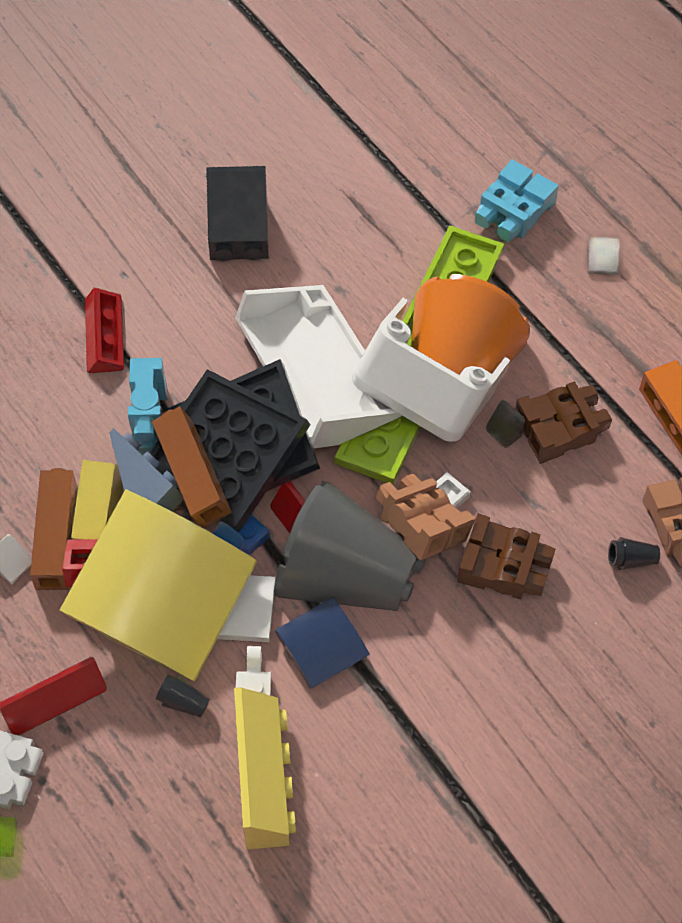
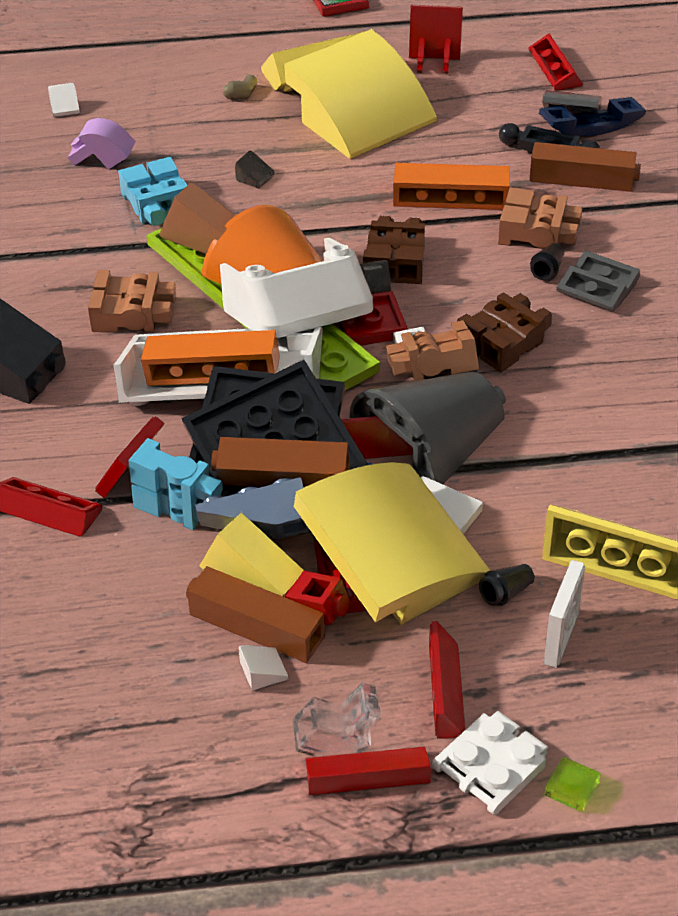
camera: 60 degrees left, 15 degrees down
white plate [236,646,271,696] -> none
dark blue slope [274,597,370,689] -> none
none -> white slope [48,83,80,117]
none -> lavender brick [67,118,136,169]
none -> nougat hips [88,270,176,332]
none -> red tile [95,416,165,498]
none -> orange brick [141,330,280,386]
none -> nougat slope [159,182,236,254]
none -> red tile [338,291,408,346]
none -> white tile [544,560,585,668]
none -> dark grey slope [557,250,640,311]

